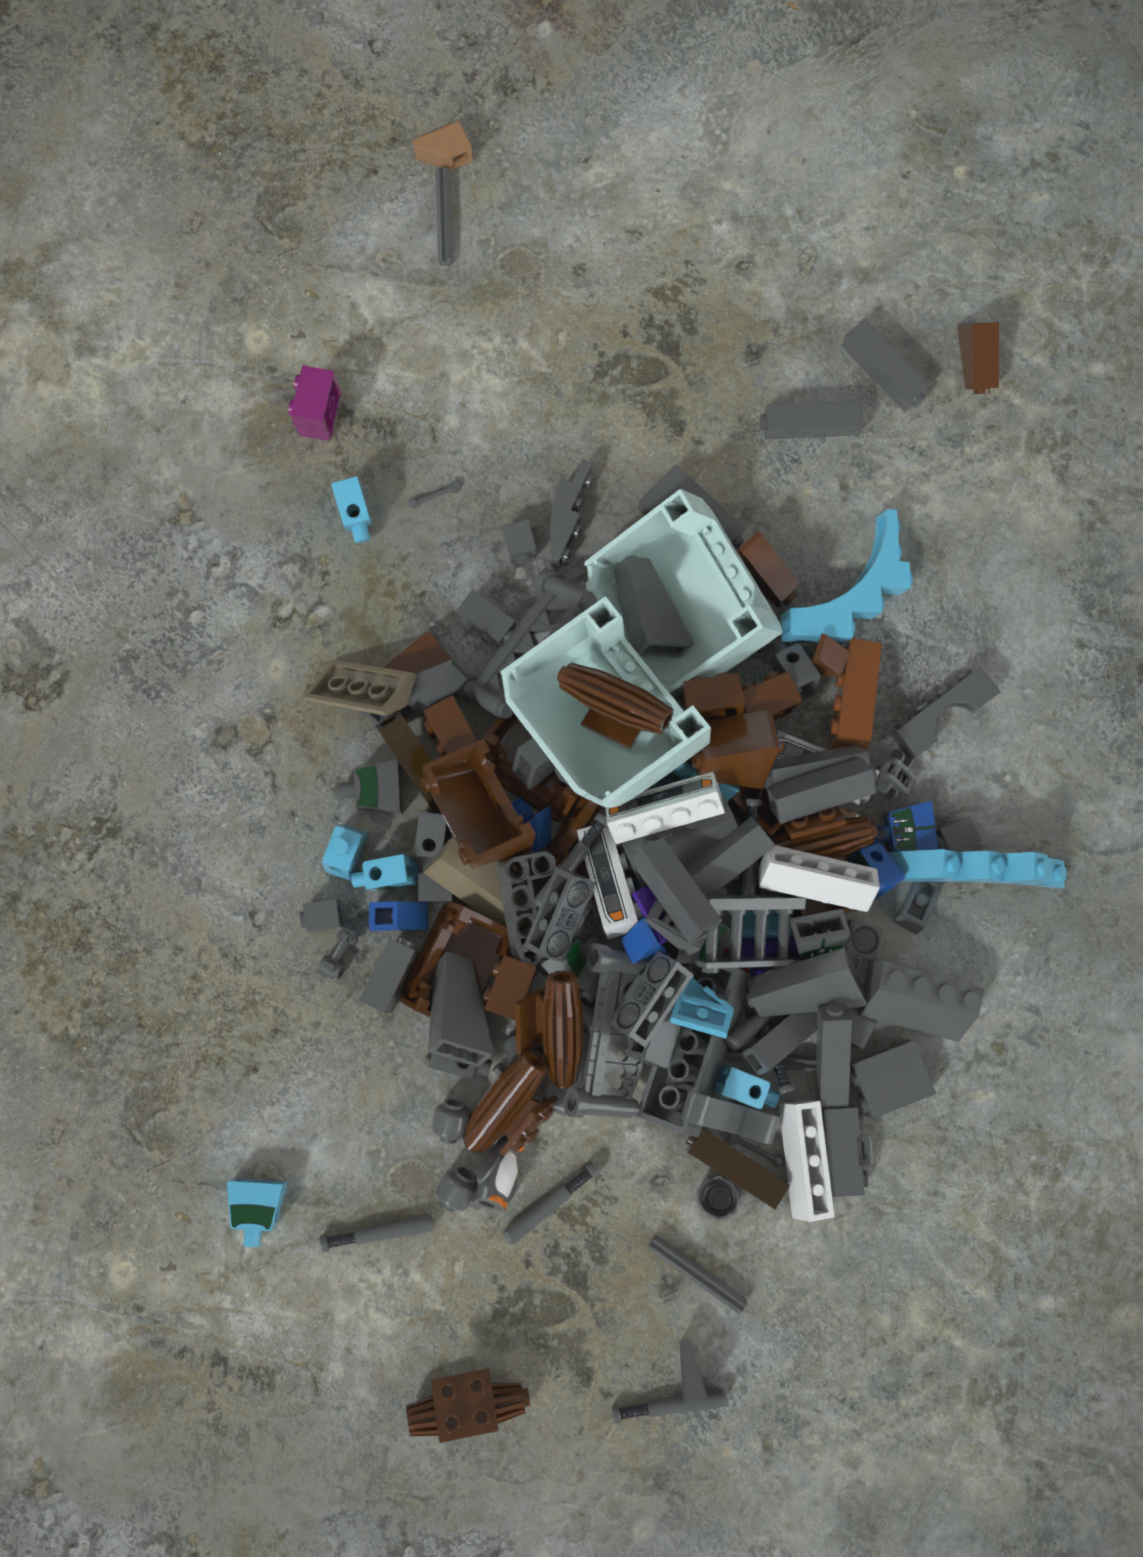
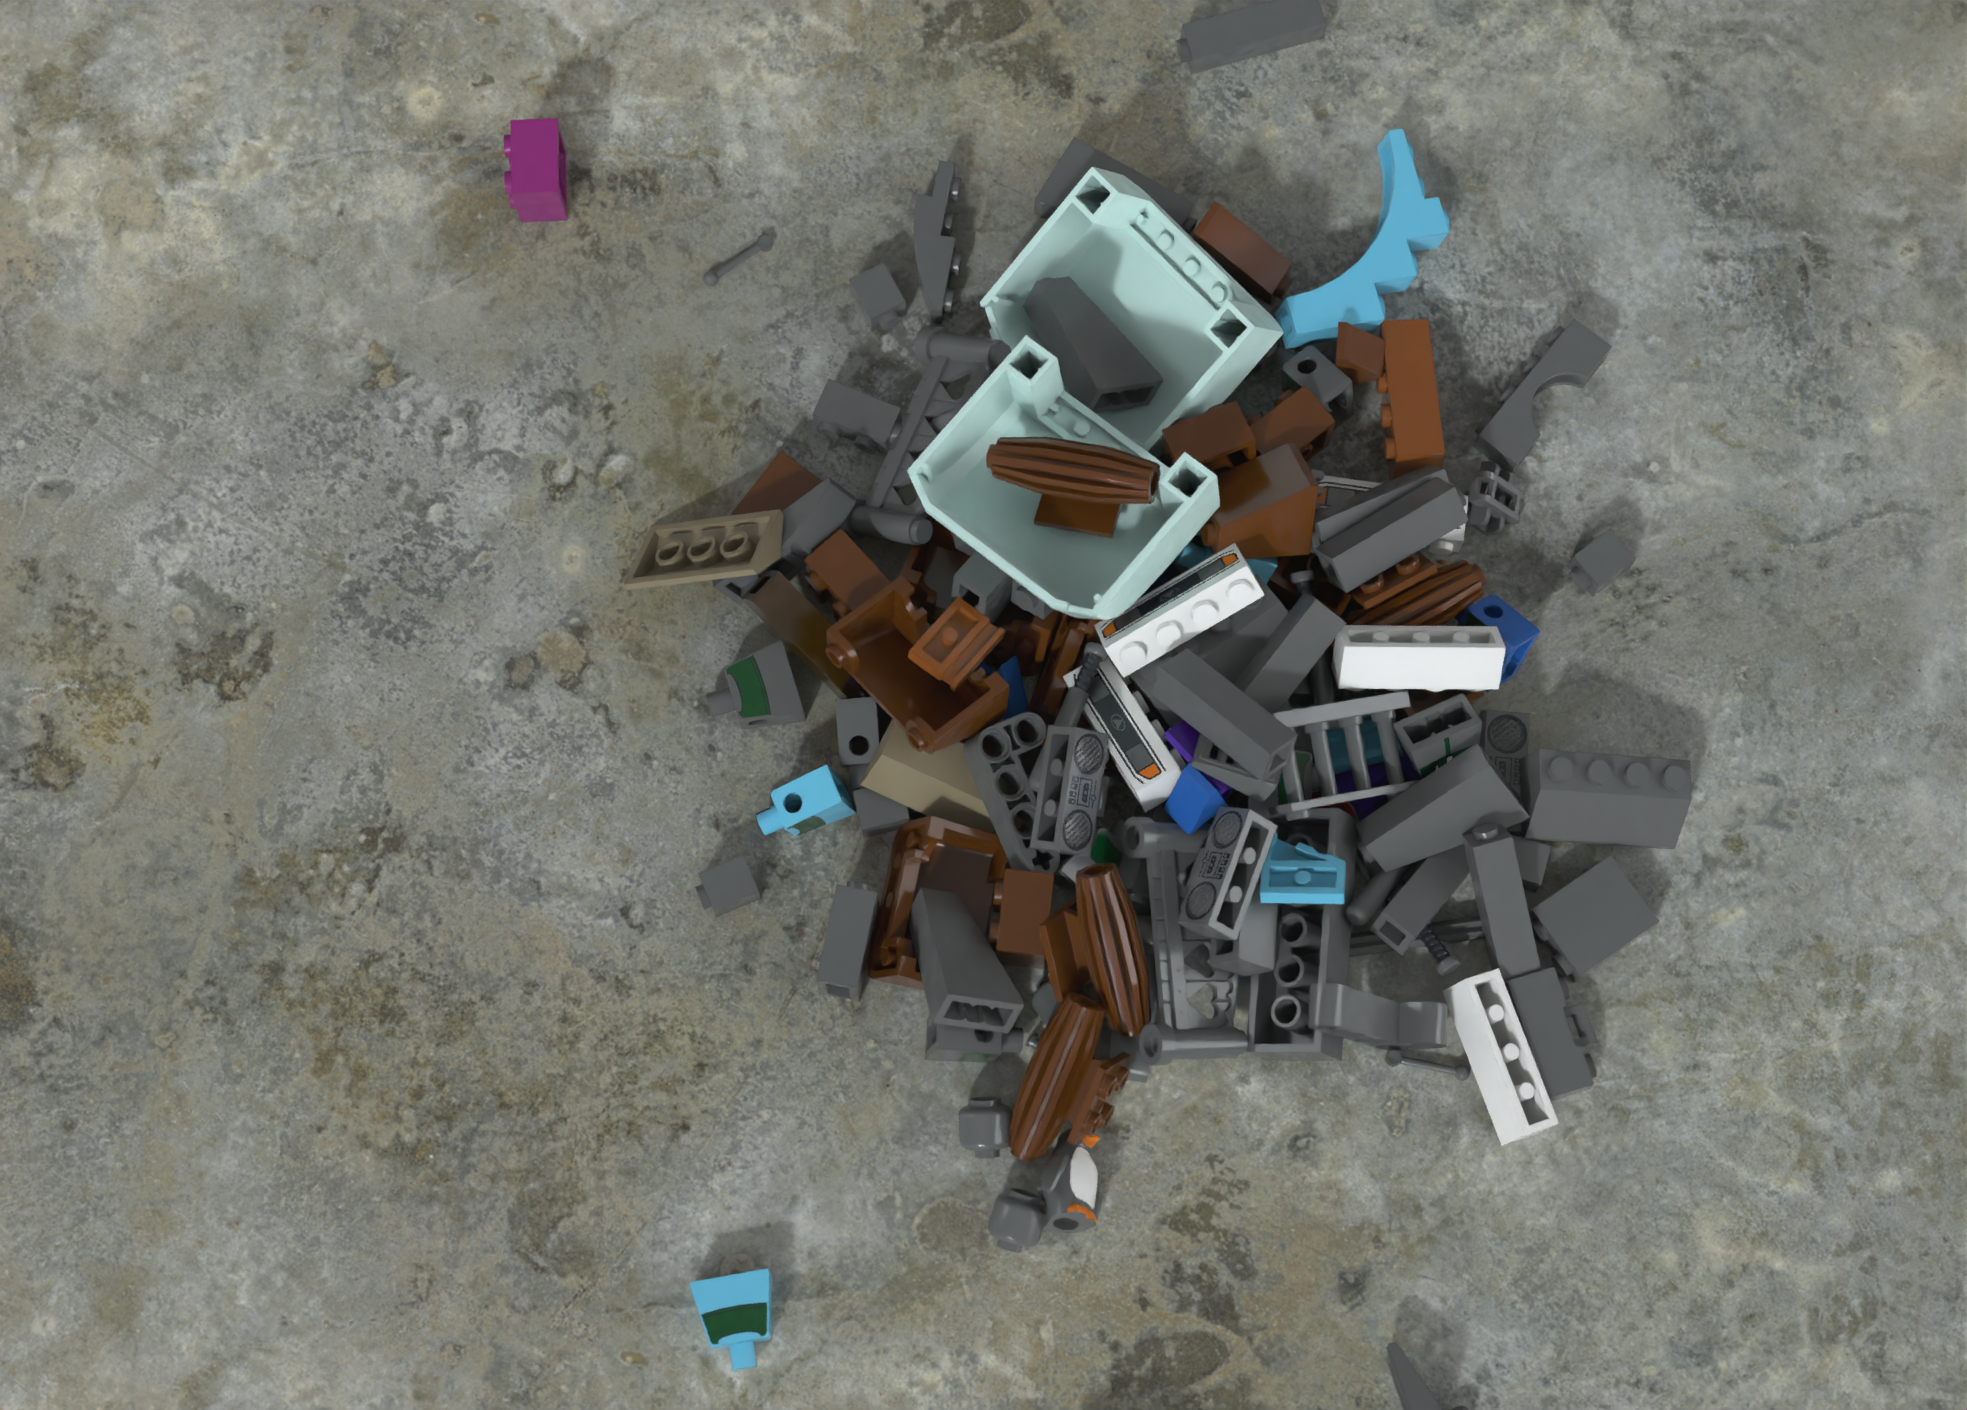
camera: 10 degrees left, 5 degrees down
dark grey bar [318,926,359,979] -> none
dark grey piece [320,1214,434,1253] -> none
medium azure torso [322,824,370,882] -> none
medium azure torso [331,476,372,544] -> none
blue slope [369,901,429,932] -> none
dark grey piece [503,1161,600,1244] -> none
dark grey axle [648,1236,747,1314] -> none
dark brown brick [685,1127,790,1210] -> none
dark grey hair [697,1176,740,1220] -> none
medium azure torso [714,1064,780,1110] -> none
torso [873,801,938,852] -> none
medium azure arch [888,849,1067,888] -> none
dark grey slope [894,882,944,934] -> none
none -> dark orange plate [908,596,1005,692]

